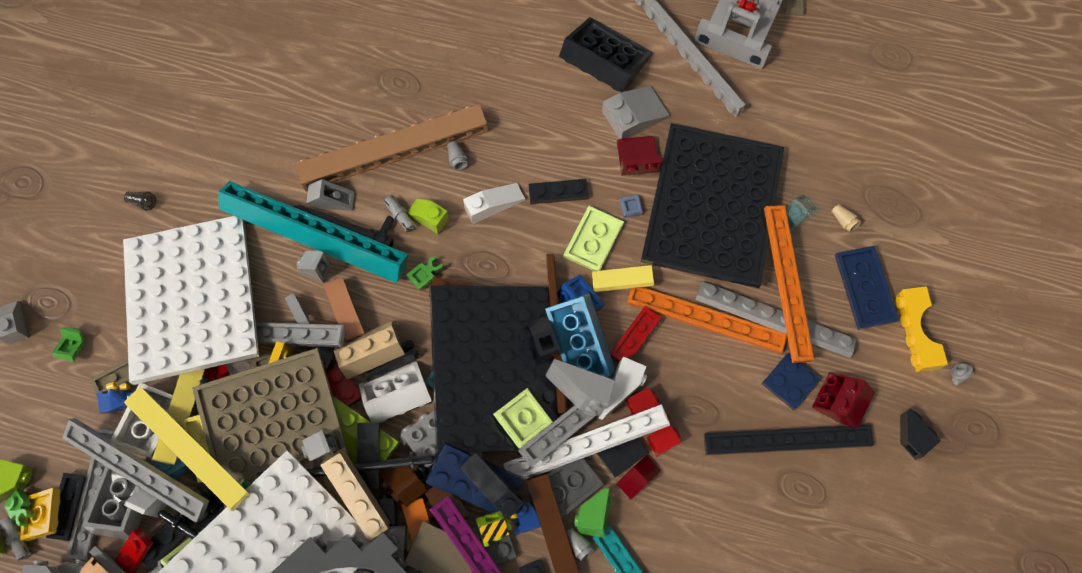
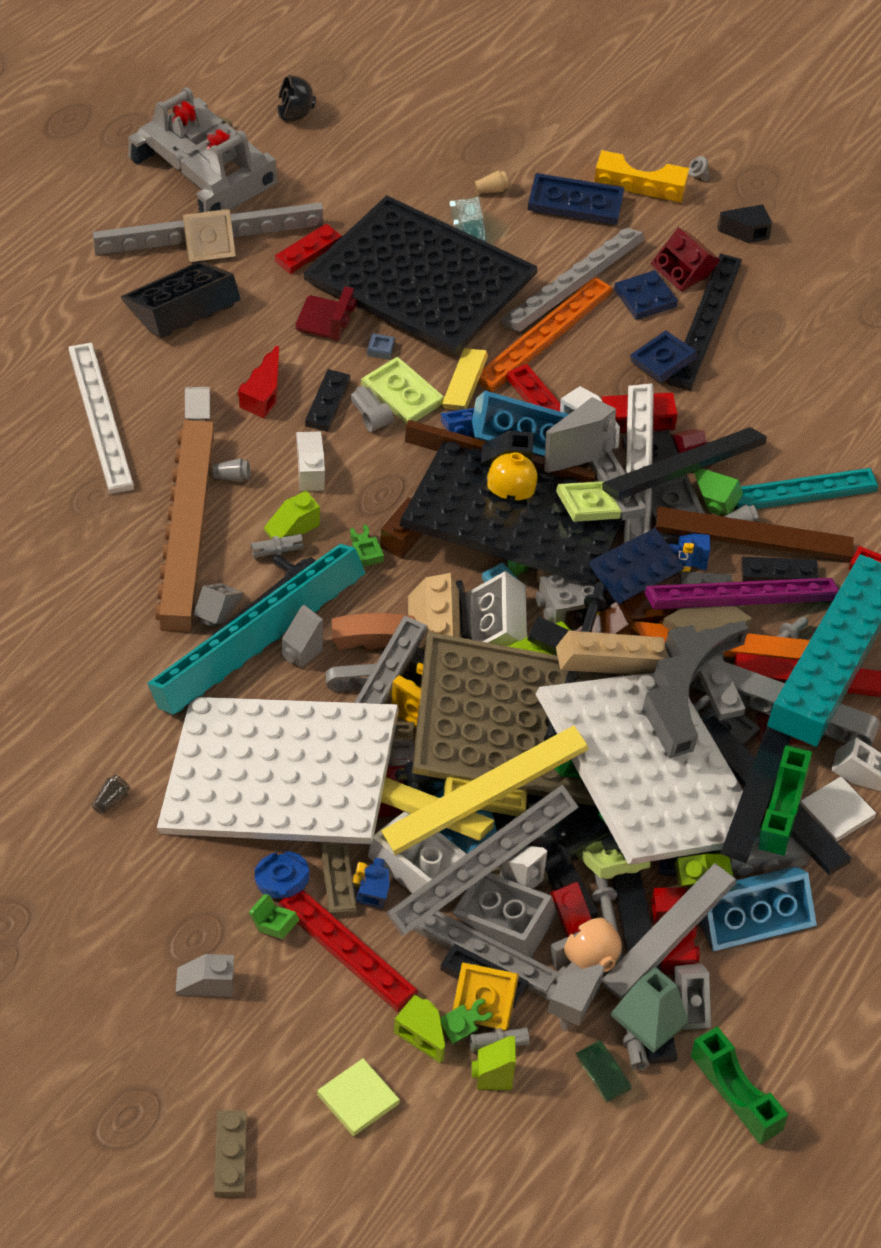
camera: 70 degrees left, 20 degrees down
light grey slope [302,430,339,461] -> none
black slope [460,451,524,519] -> none
brick [476,511,511,547] -> none
light grey slope [602,86,670,139] -> none
orange tile [764,205,815,363] -> none
none -> white tile [69,343,134,494]
none -> tan plate [183,209,235,262]
none -> white slope [185,387,210,421]
none -> red slope [237,345,279,418]
none -> blue tile [254,851,310,898]
none -> red plate [275,223,342,274]
none -> black cylinder [277,75,316,120]
none -> red tile [279,890,418,1013]
none -> light grey piece [351,385,394,432]
none -> yellow cylinder [487,453,538,500]
none -> black tile [602,427,767,500]
none -> dark blue plate [630,330,698,383]

